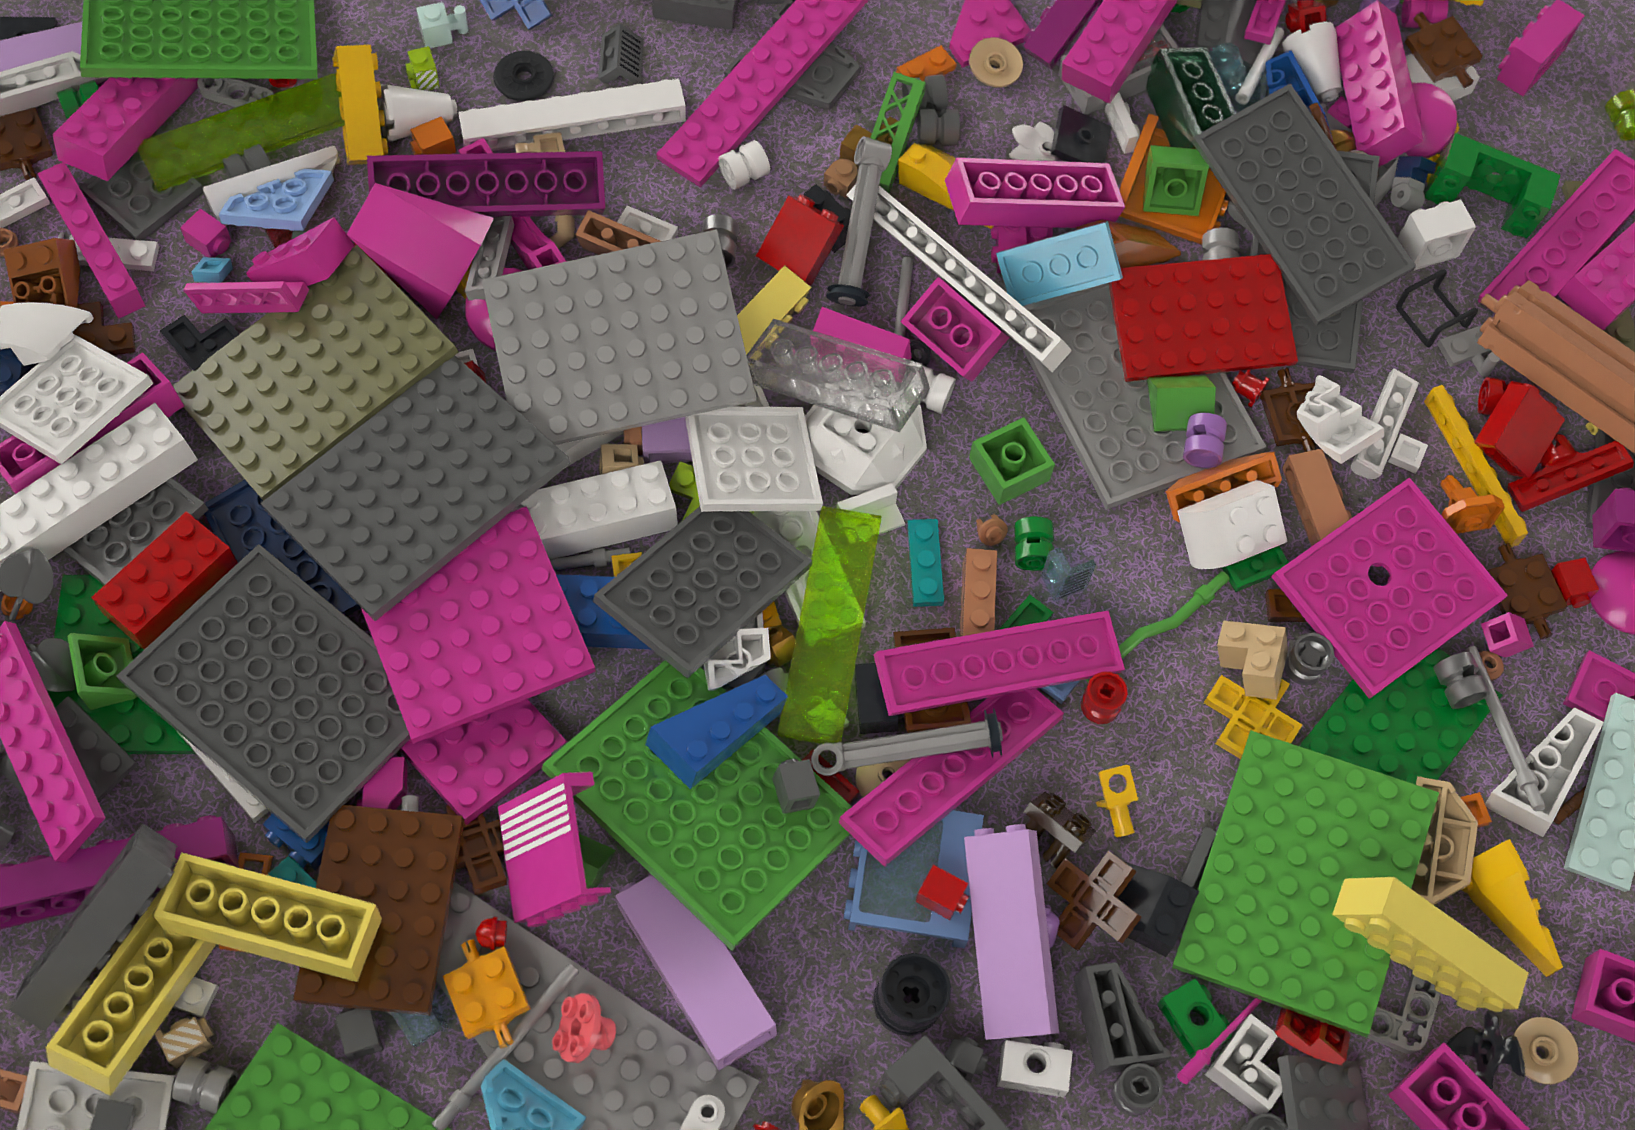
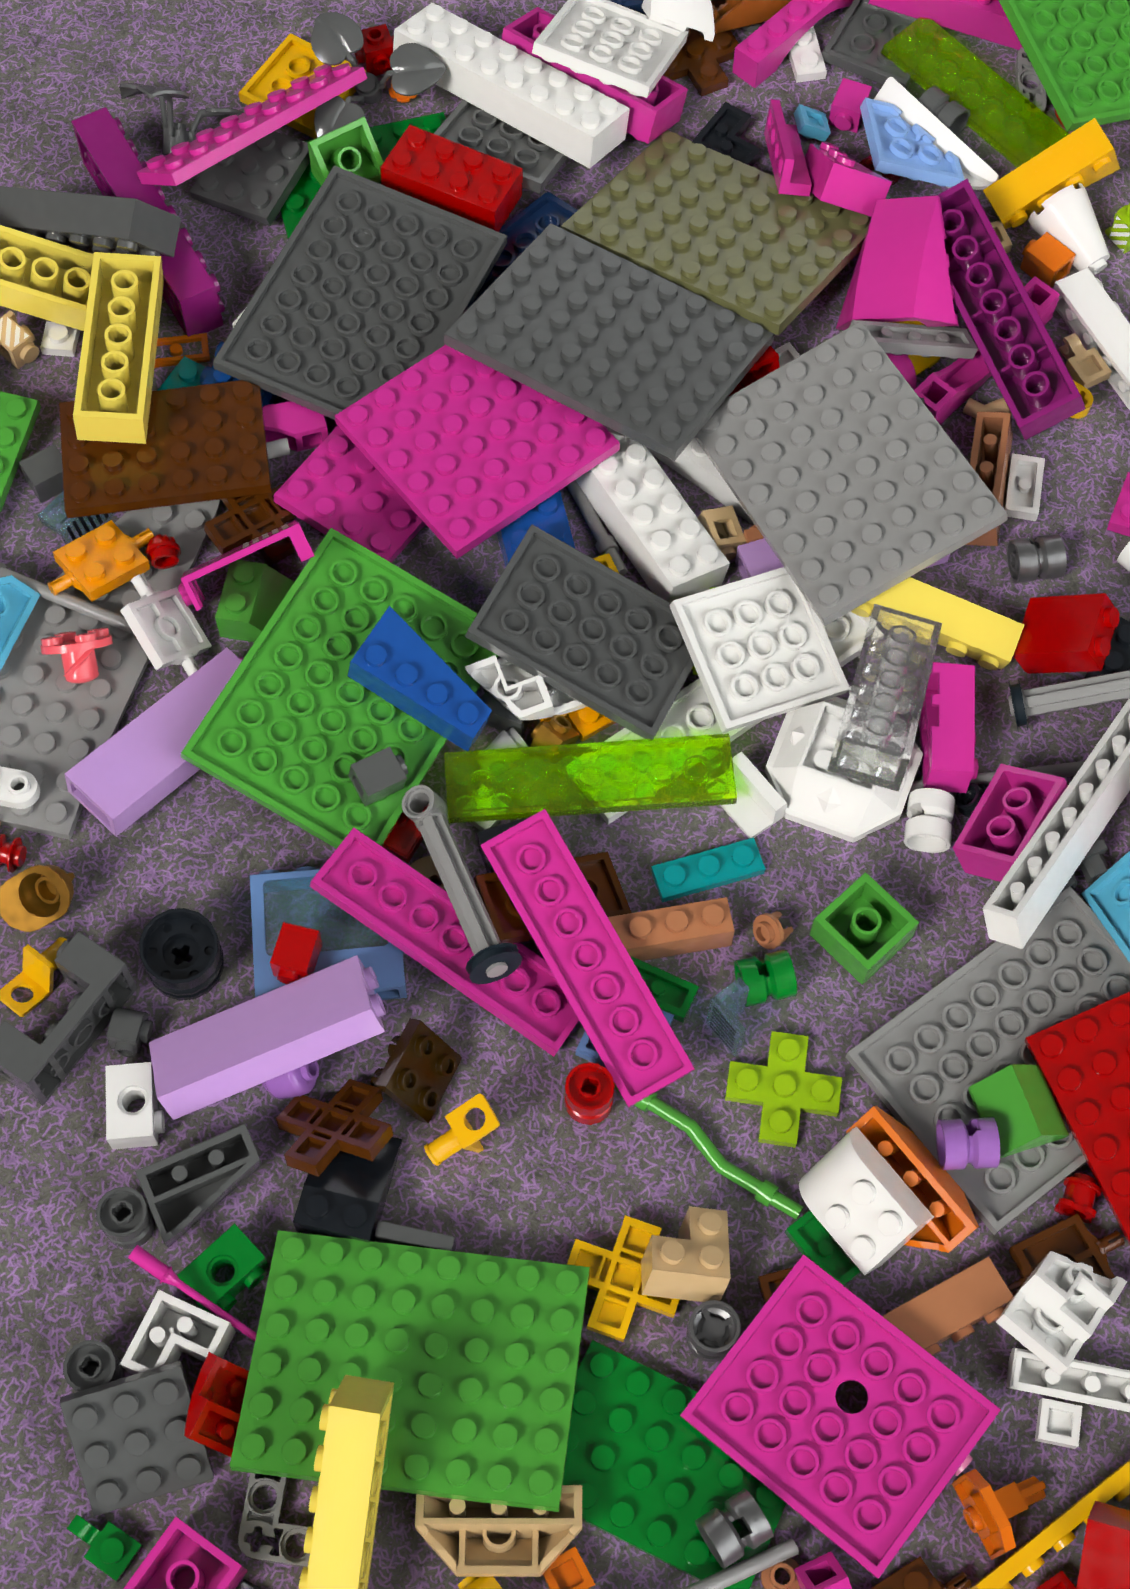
camera: 80 degrees right, 0 degrees up
none -> white plate [120,573,212,676]
none -> lime plate [725,1031,842,1148]

